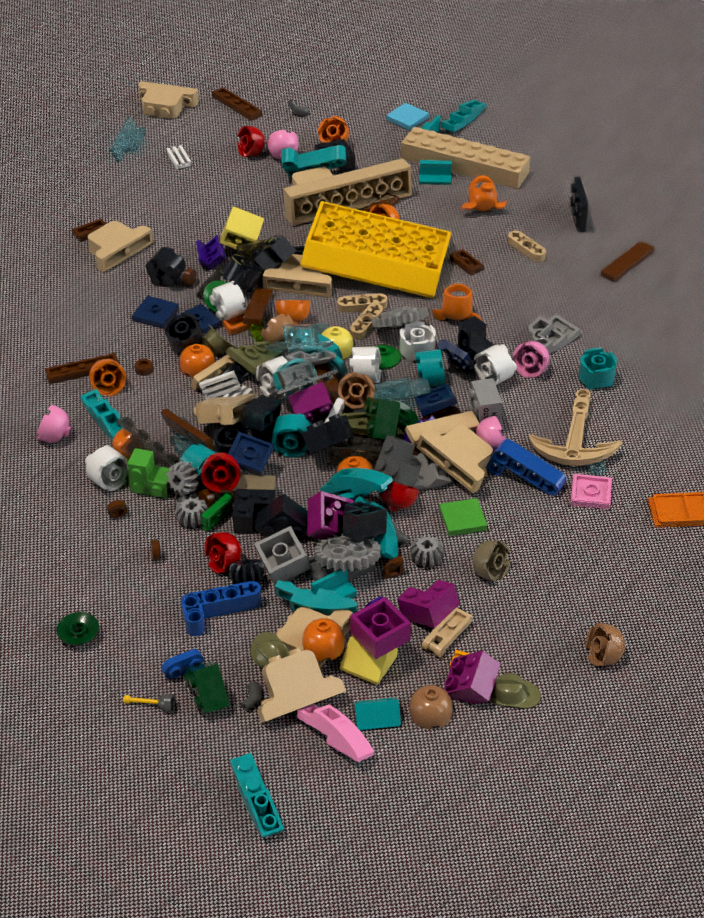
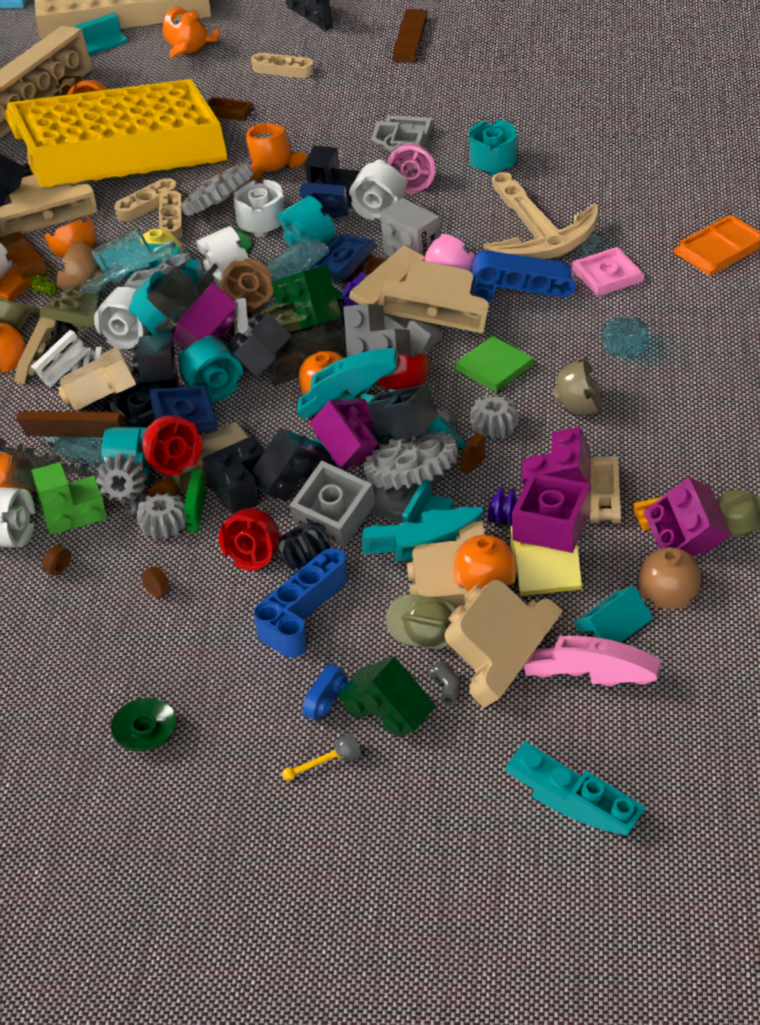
camera: 30 degrees left, 0 degrees up
none -> clear light blue gear [602,315,649,359]

